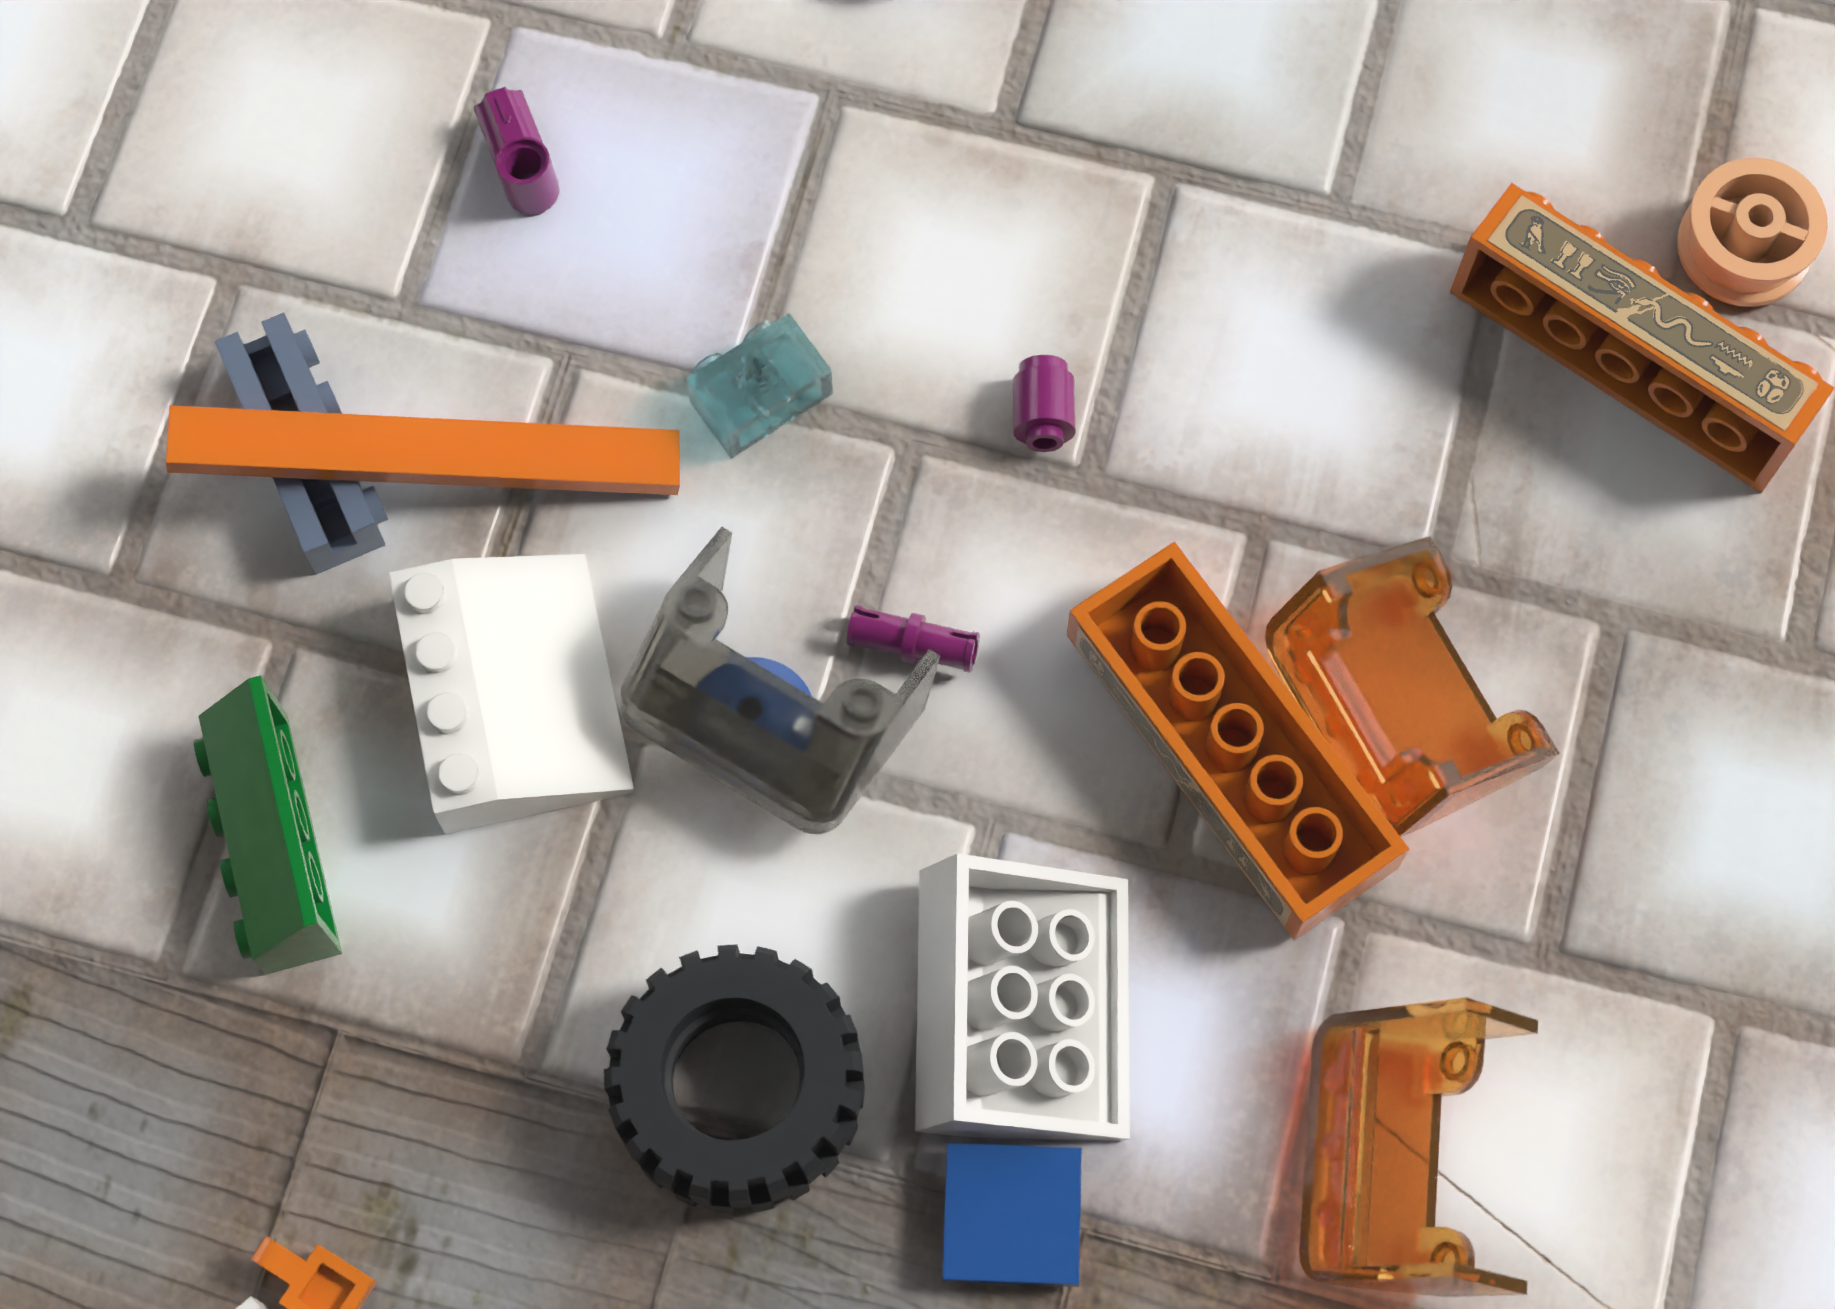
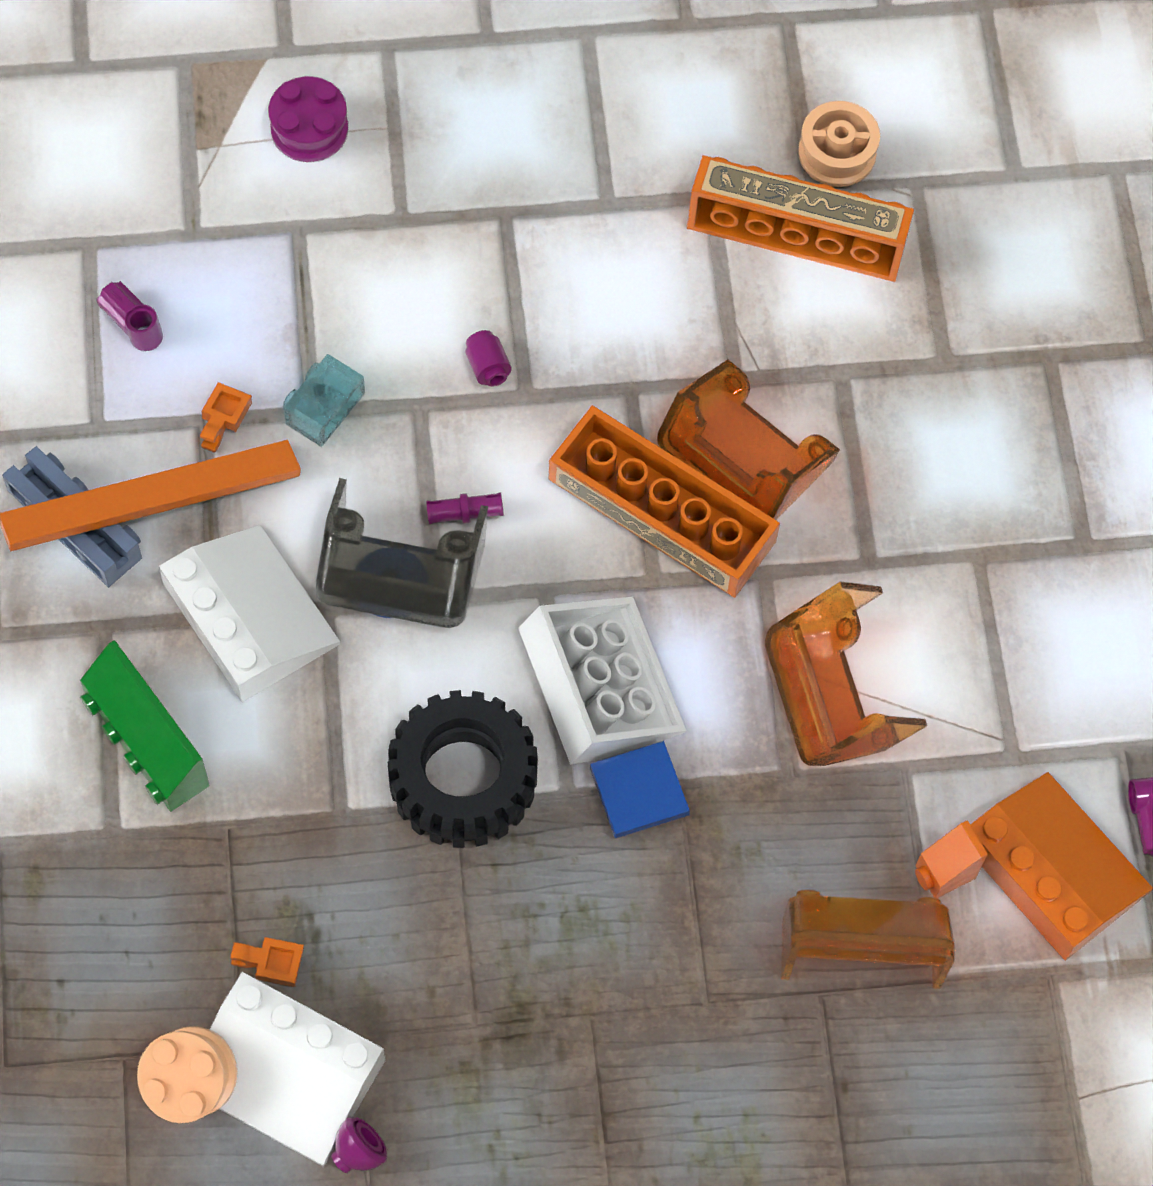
camera: 25 degrees left, 5 degrees down
none -> orange plate [200,382,252,453]

